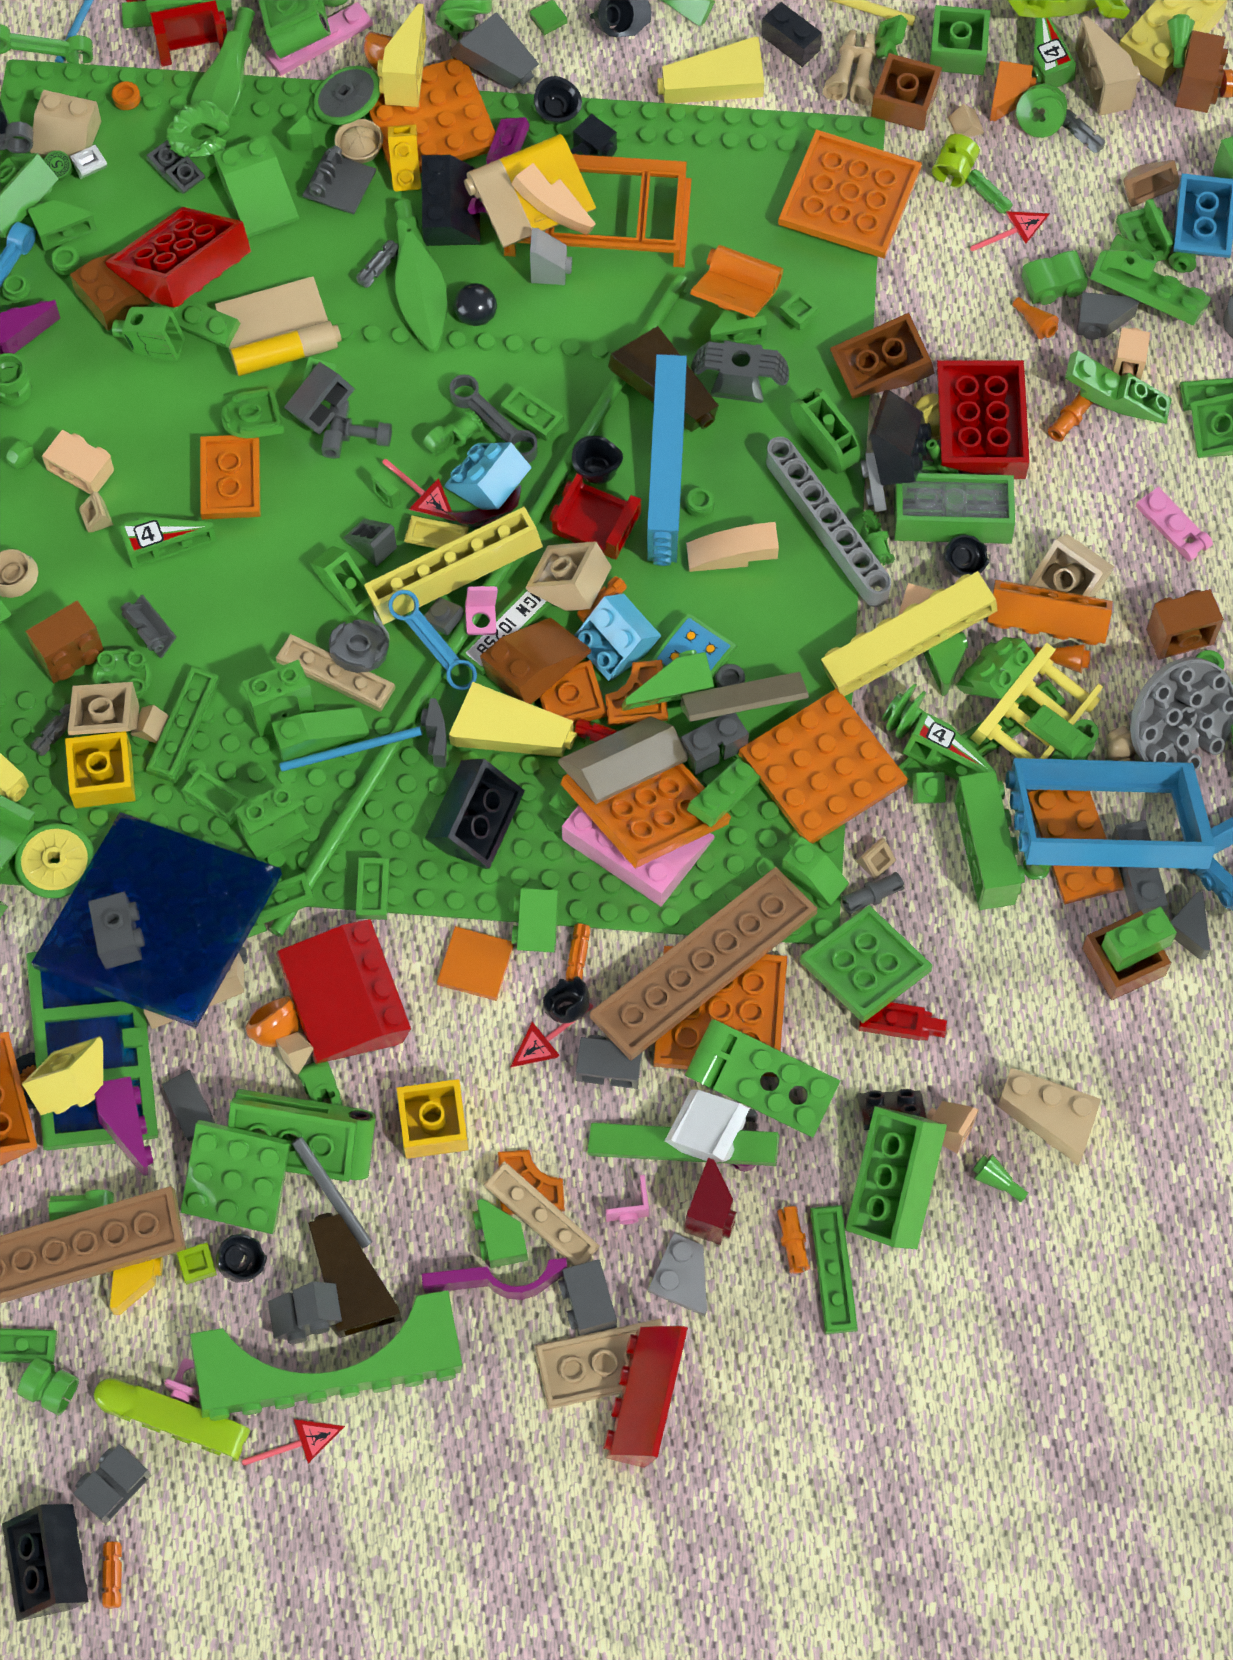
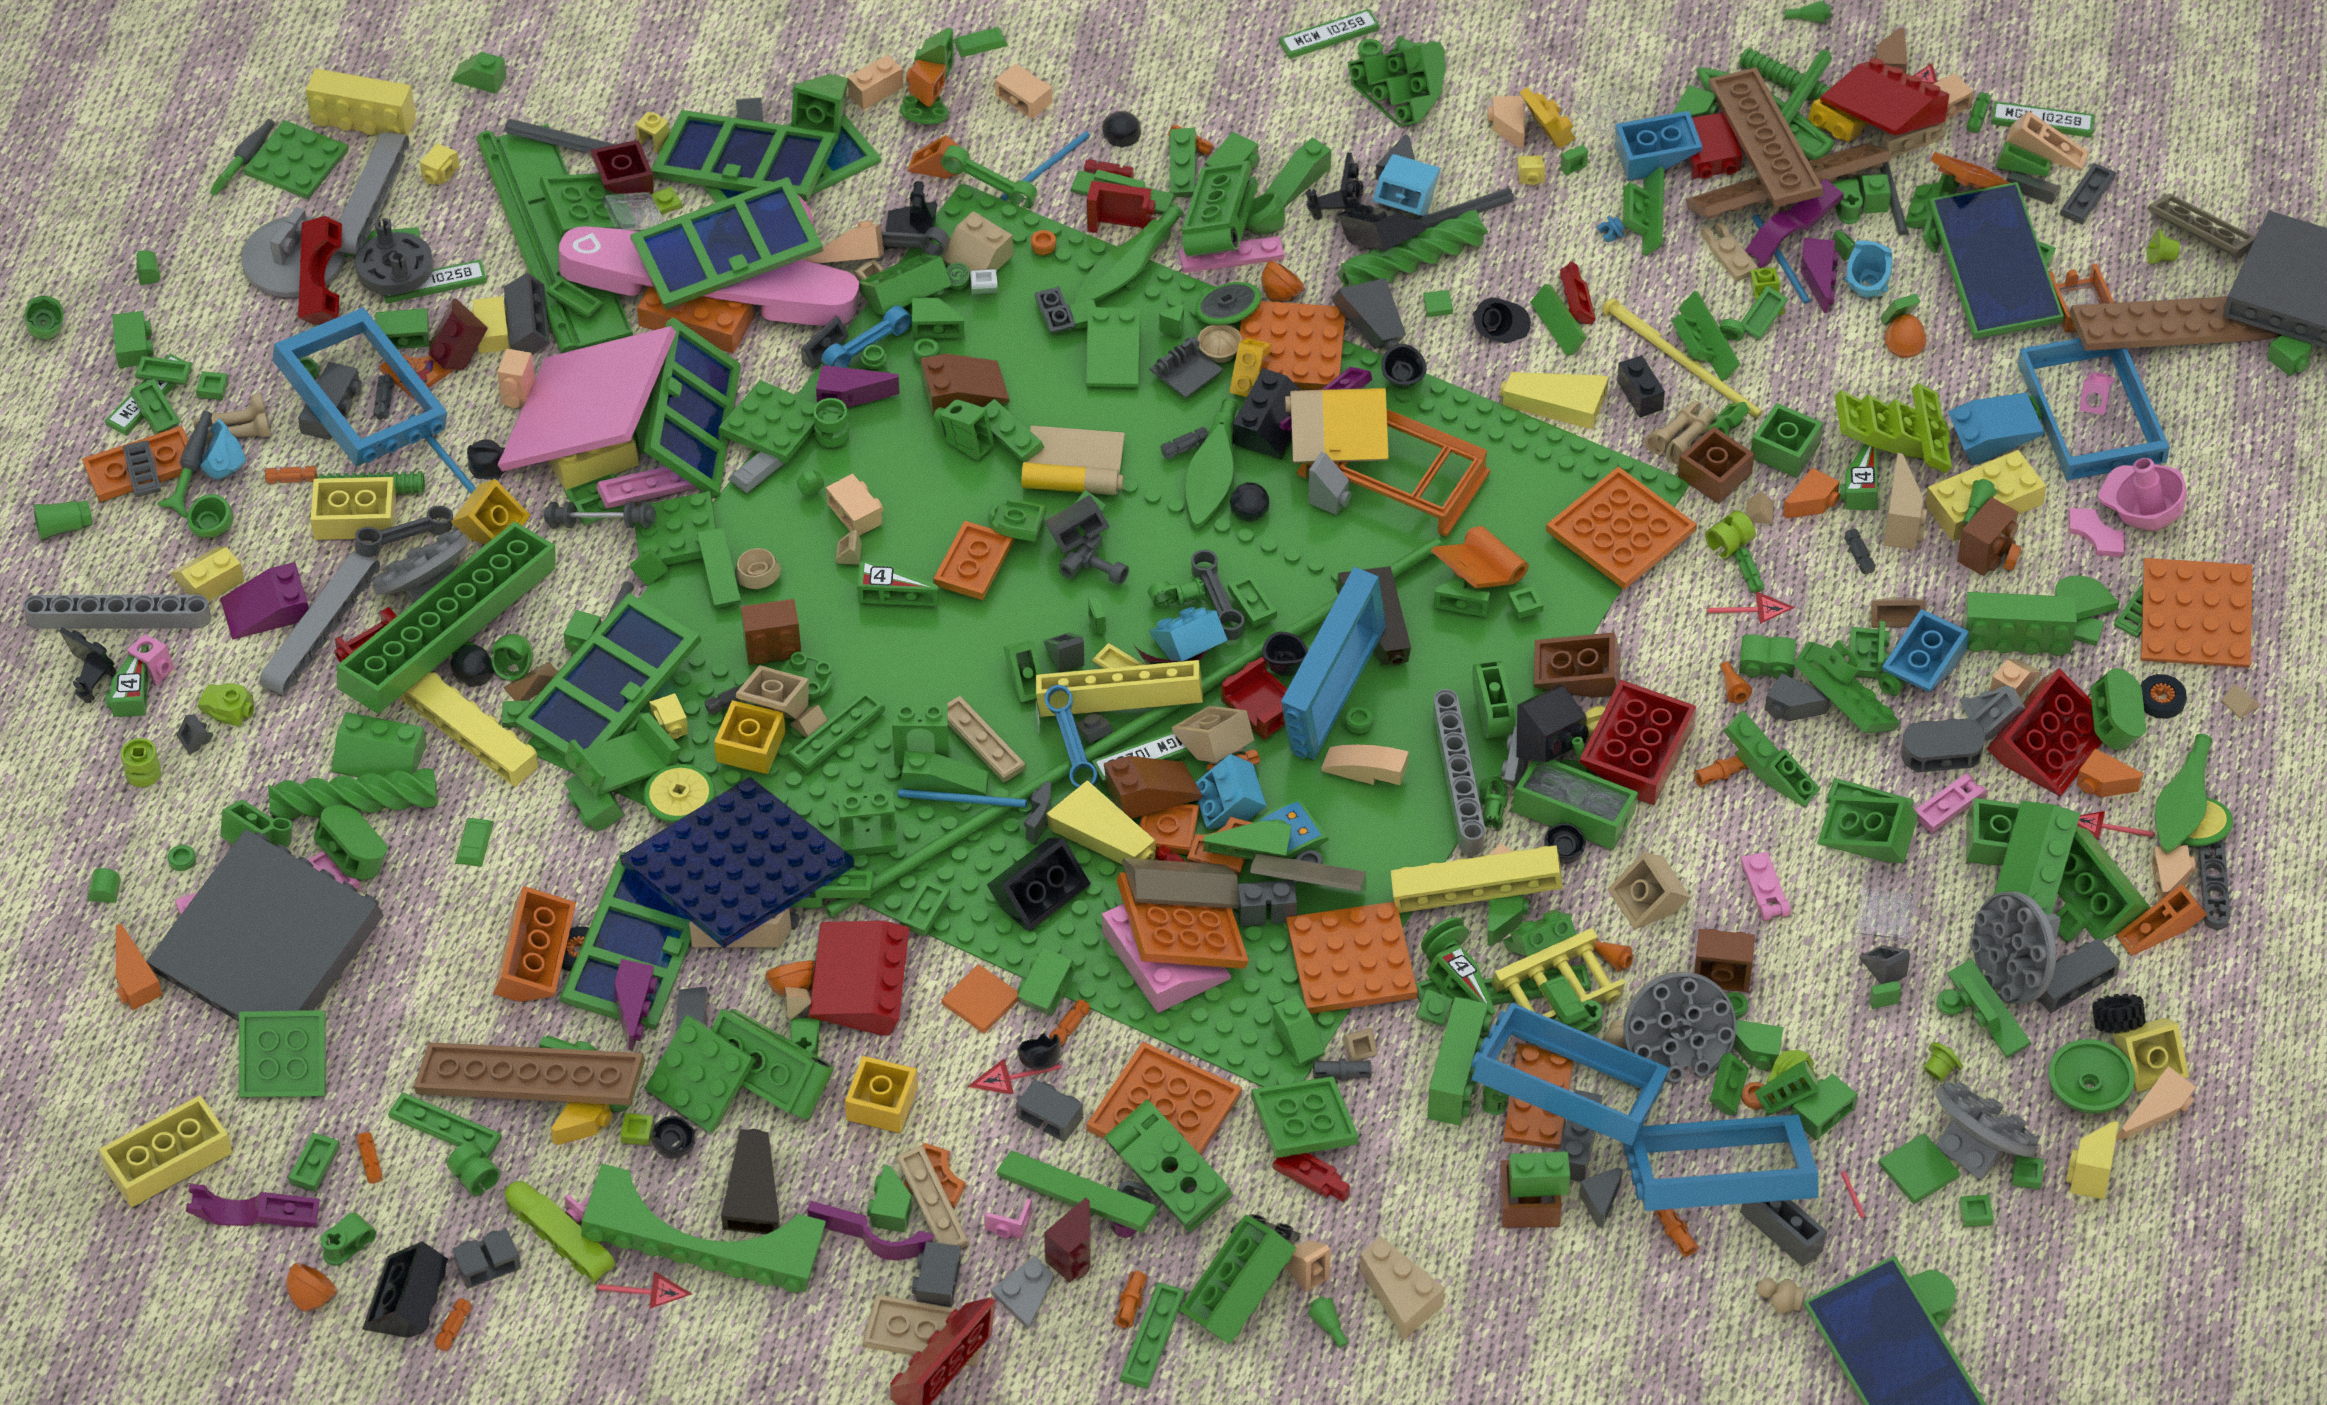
camera: 25 degrees right, 15 degrees down
light yellow slope [22,1036,103,1115] -> none
dark grey brick [88,892,145,969] -> none
red slope [105,207,251,308] -> none
dark grey hinge [121,595,177,658] -> none
bright green piece [166,100,230,159] -> none
bright green tile [181,767,248,825] -> none
dark grey piece [268,1281,342,1344] -> none
dark grey bar [291,1136,373,1249] -> none
dark grey tile [328,619,389,673] -> none
light yellow slope [377,3,427,107] -> none
piece [383,459,456,521] -> none
bright pink bracket [465,586,498,635] -> none
light nougat slope [511,163,596,235] -> none
black brick [570,113,617,157] -> none
medium nougat plate [590,867,818,1061] -> none
white slope [665,1089,749,1163] -> none
bright green plate [687,758,761,827] -> none
dark grey piece [691,341,789,403] -> none
orange brick [987,580,1113,645] -> none
bright green piece [1016,84,1067,138] -> none
light nougat brick [1112,328,1151,380] -> none

